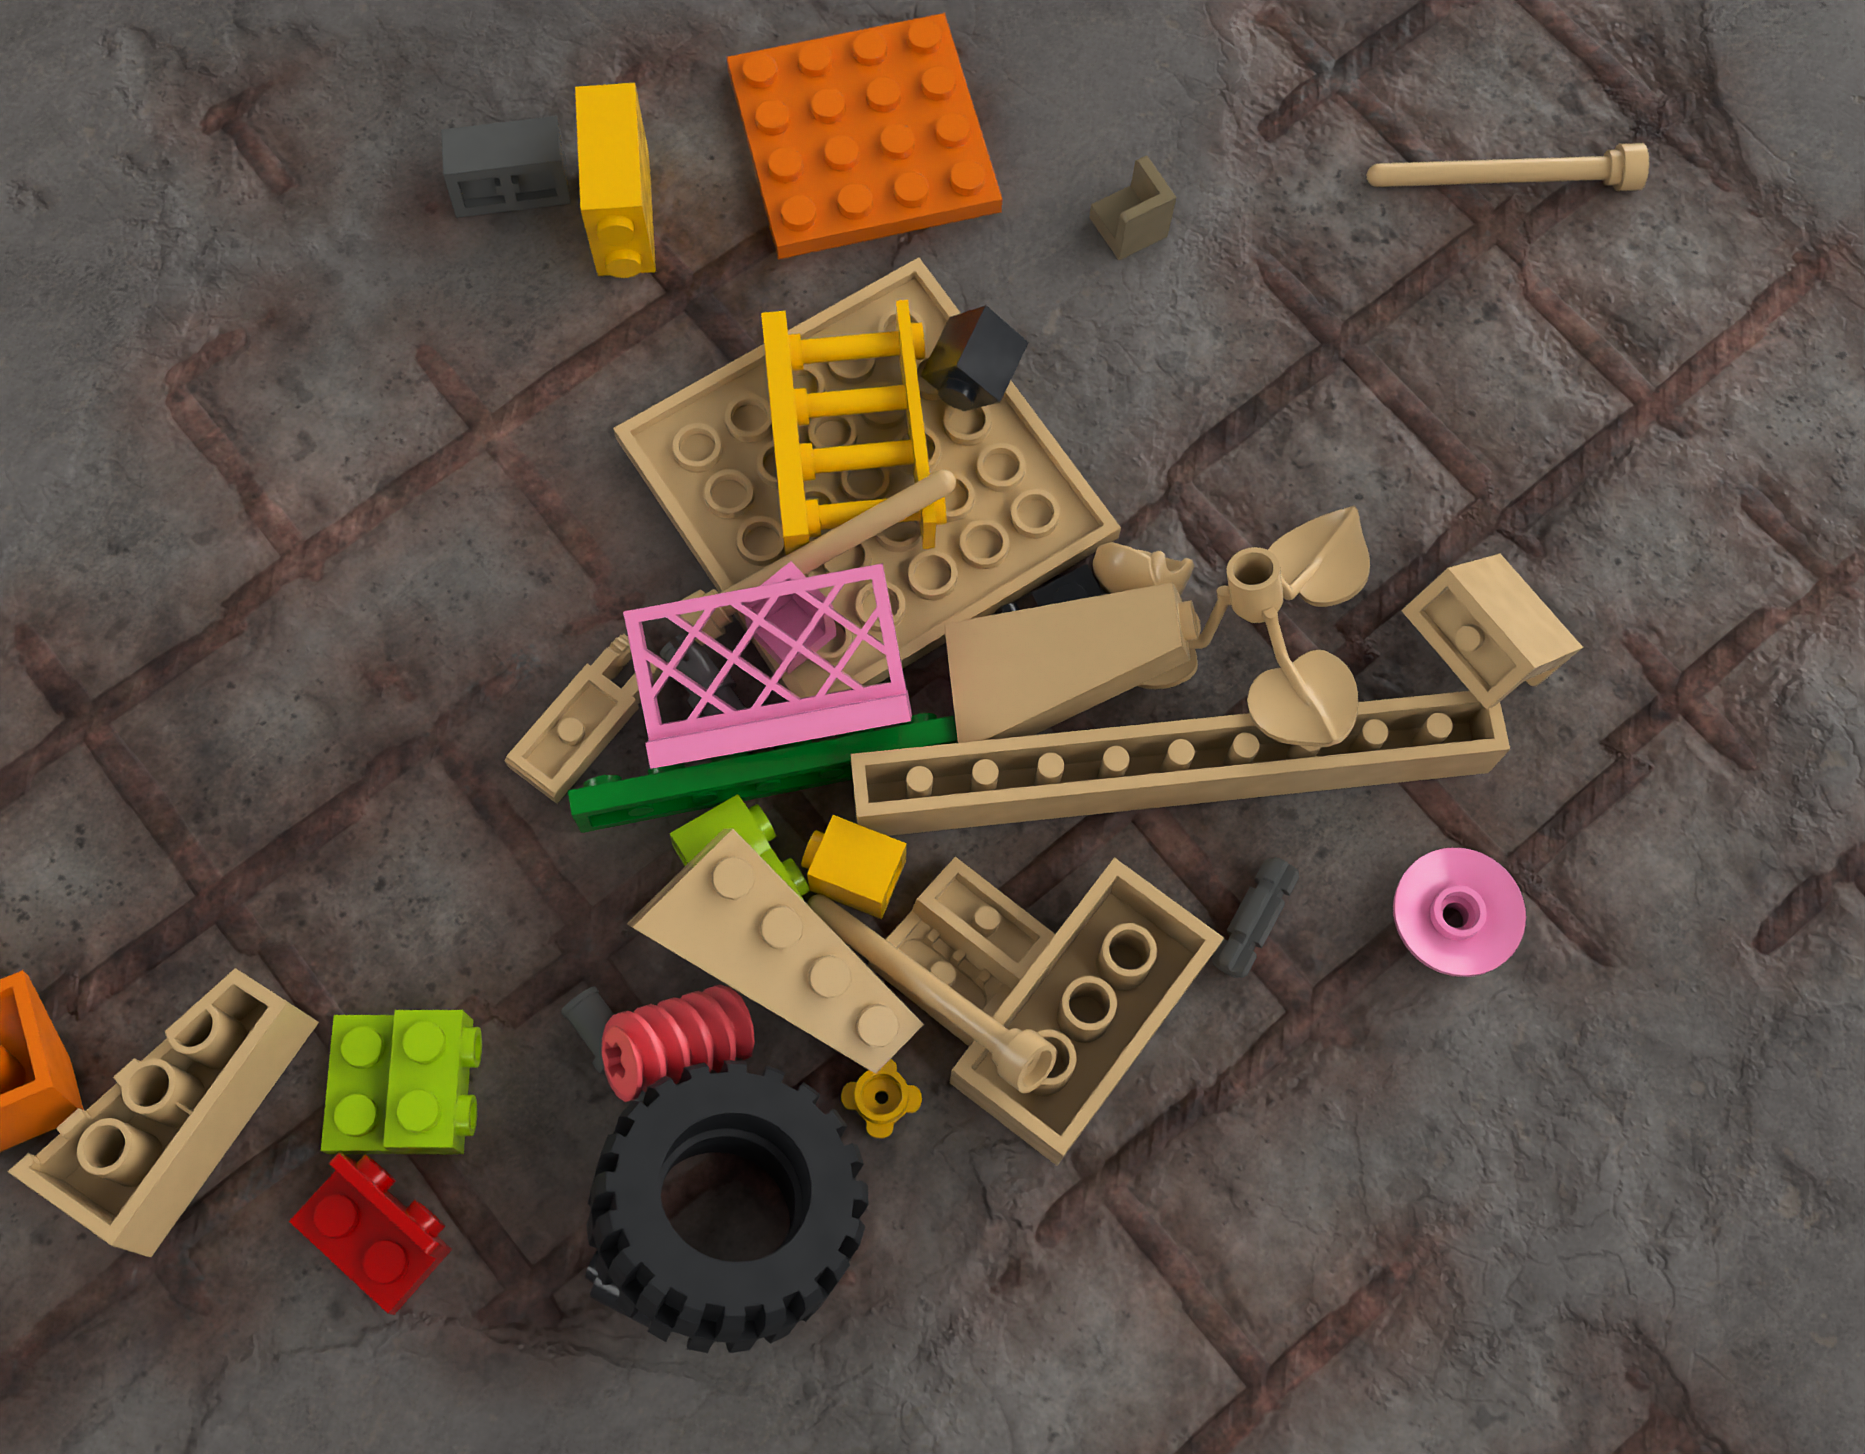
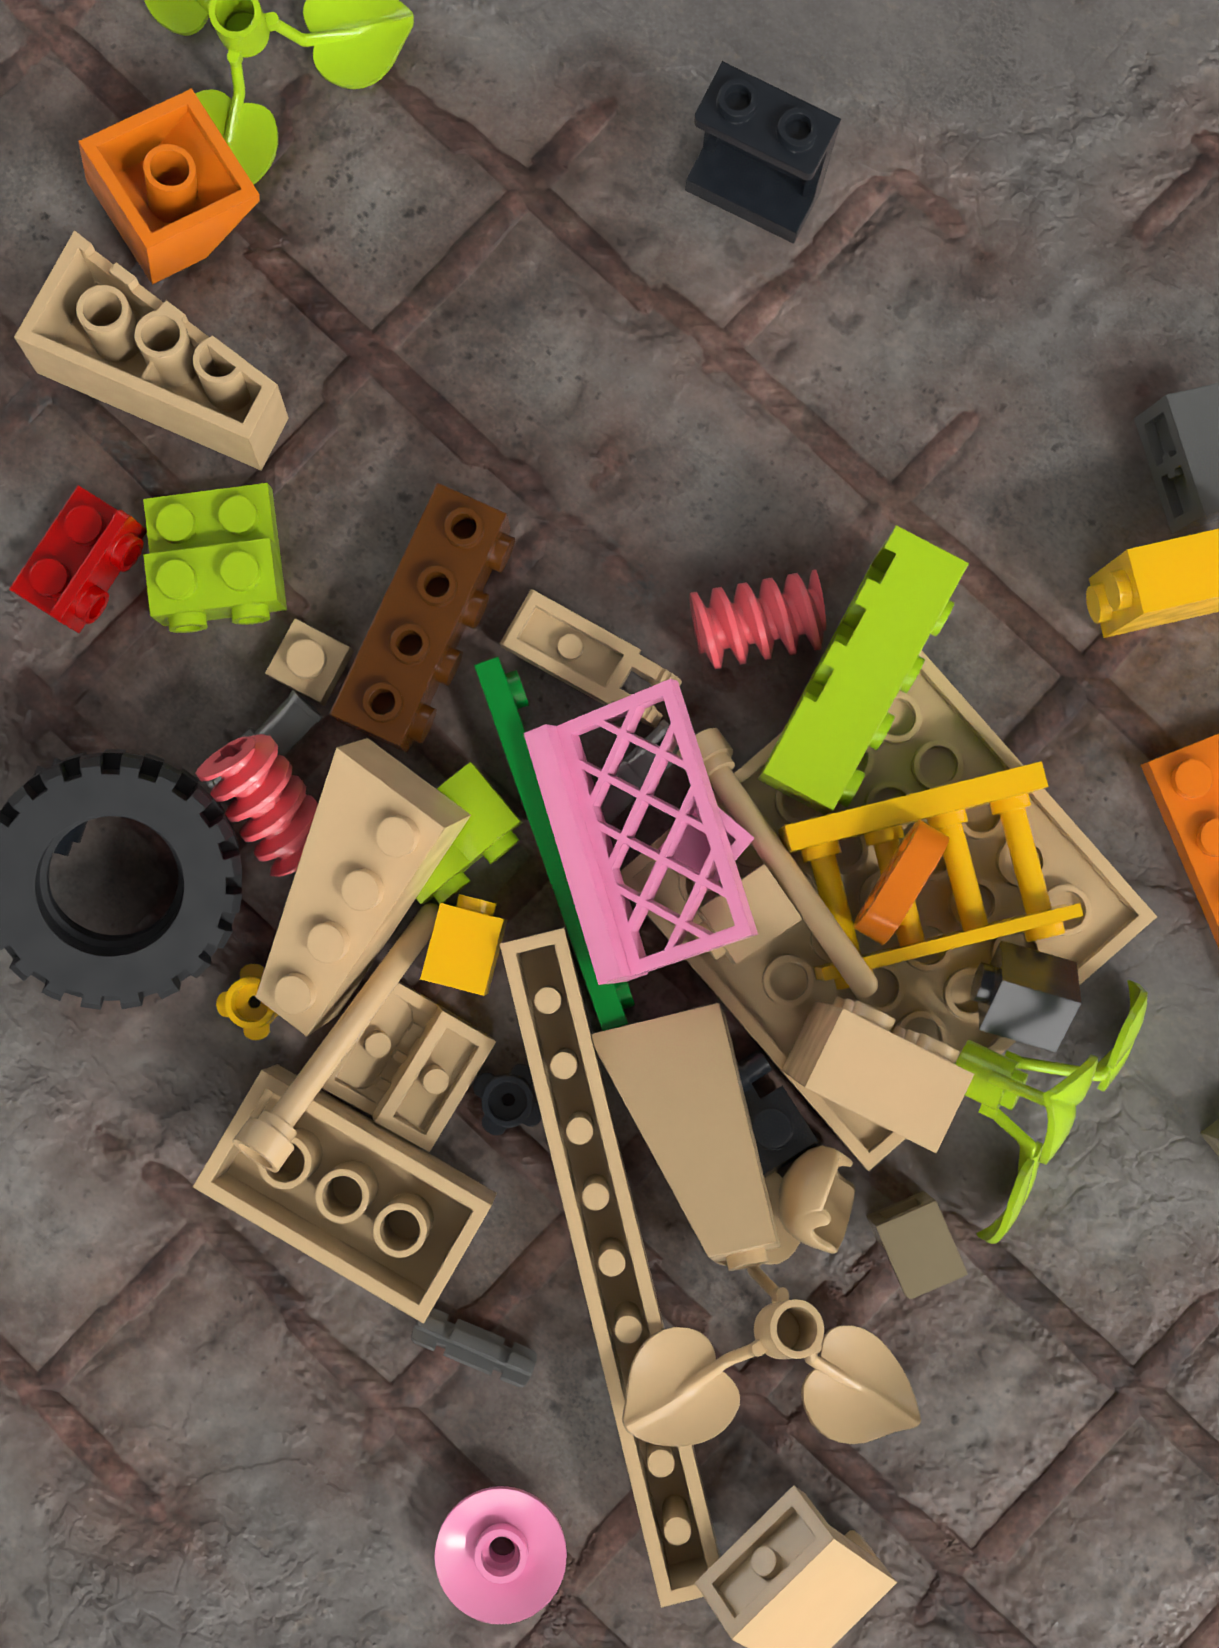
camera: 85 degrees right, 15 degrees up
none -> tan plate [265,619,354,706]
none -> reddish brown brick [329,483,515,753]
none -> black plate [473,1064,542,1135]
none -> black panel [685,61,841,244]
none -> coral piece [689,569,826,669]
none -> tan brick [697,864,802,964]
none -> lime wedge [757,525,969,815]
none -> tan brick [782,996,974,1153]
none -> orange beam [853,819,950,945]
none -> dark tan panel [866,1191,968,1299]
none -> lime plant [955,980,1148,1244]

